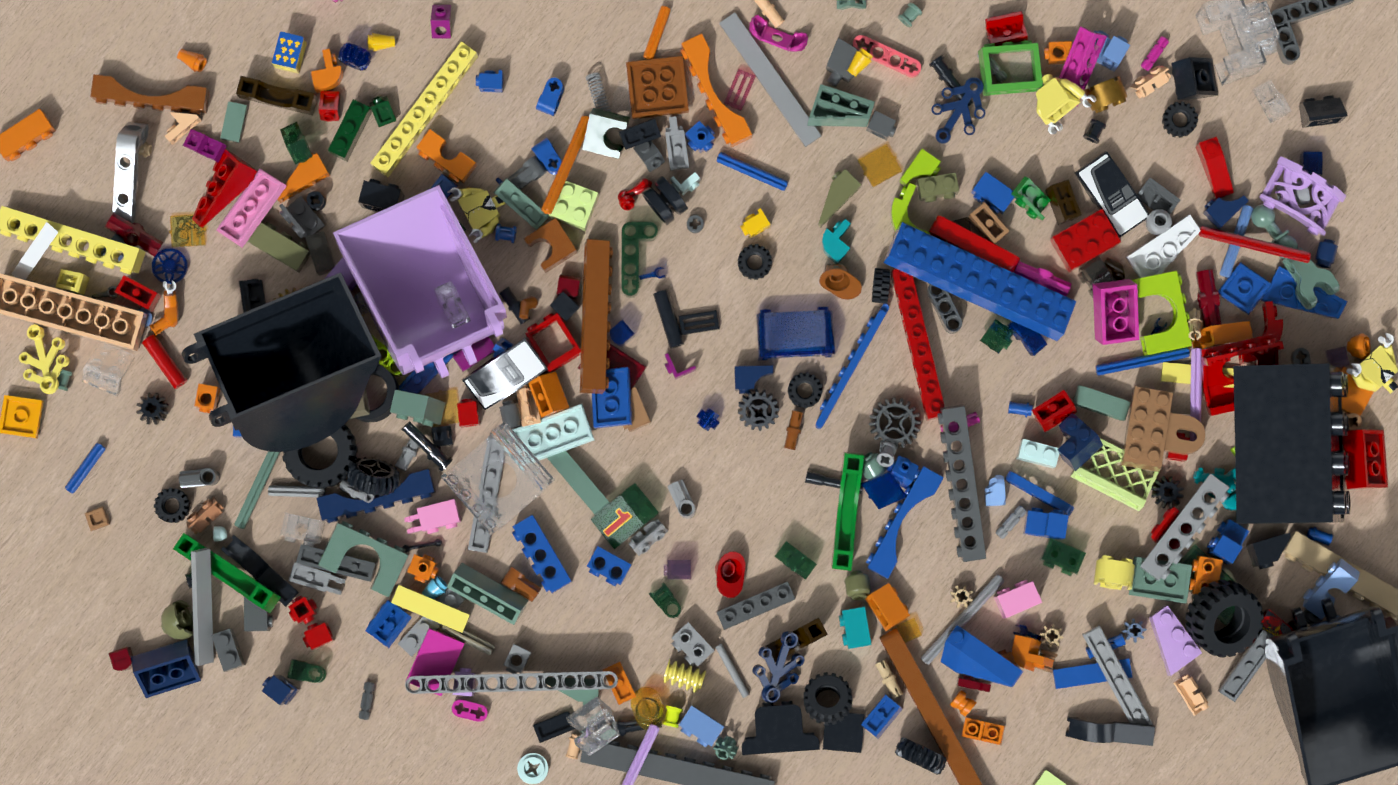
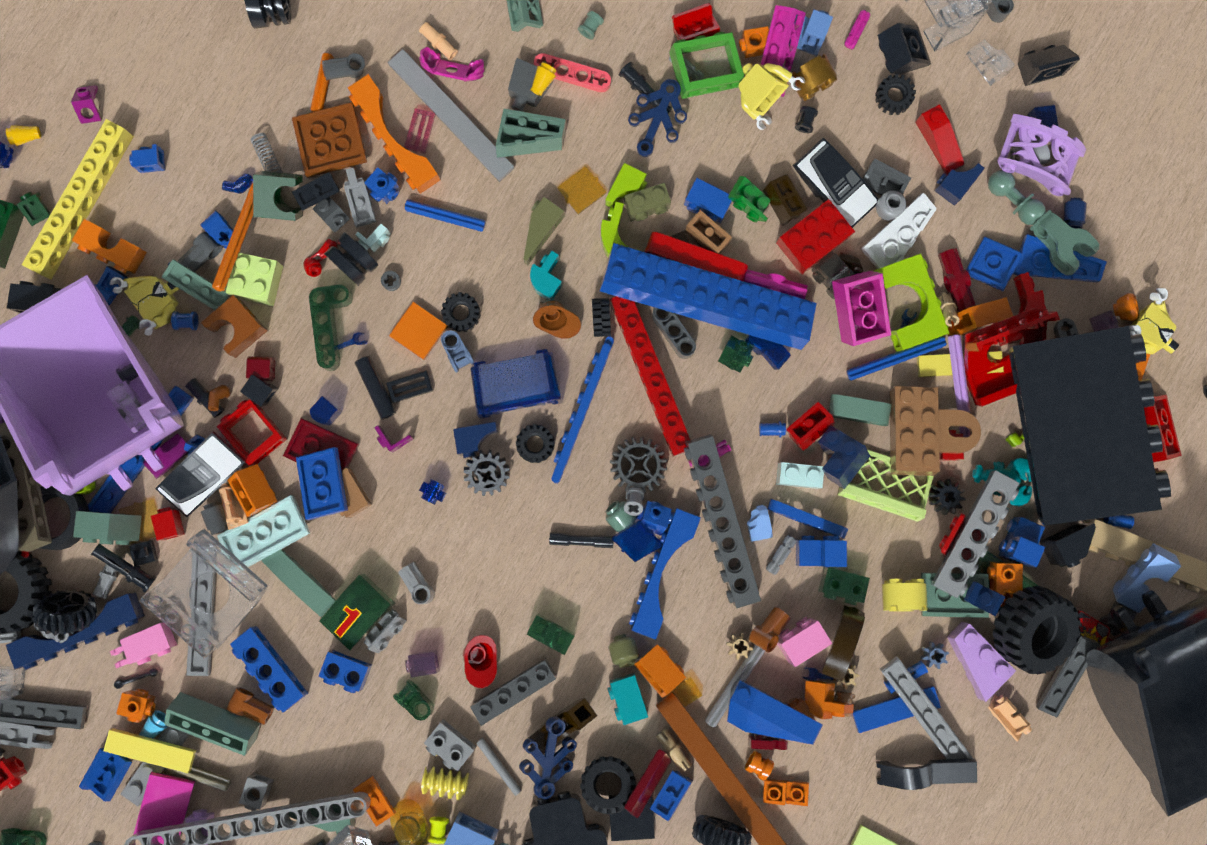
camera: 15 degrees left, 0 degrees up
red brick [303,623,335,650] -> none
sand green arch [317,521,408,597] -> none
blue piece [536,77,564,116] -> none
dark orange brick [580,239,613,394] -> none
yellow brick [740,208,771,238] -> none
dark orange pin [784,410,804,450] -> none
green arch [831,452,864,571] -> none
dark grey brick [866,111,897,141] -> none
light nougat hinge [1130,65,1171,99] -> none
red axle [1199,226,1311,263] -> none
medium blue axle [1220,205,1253,278] -> none
none -> black bush [116,363,139,386]
none -> clear blue arm [222,173,253,194]
none -> dark grey piece [322,53,365,80]
none -> orange tile [389,302,448,360]
none -> sand blue piece [441,330,475,373]
none -> dark red tile [624,749,671,818]
none -> dark orange piece [749,607,791,653]
none -> dark brown arch [822,605,865,681]
none -> dark blue bracket [964,581,1005,616]

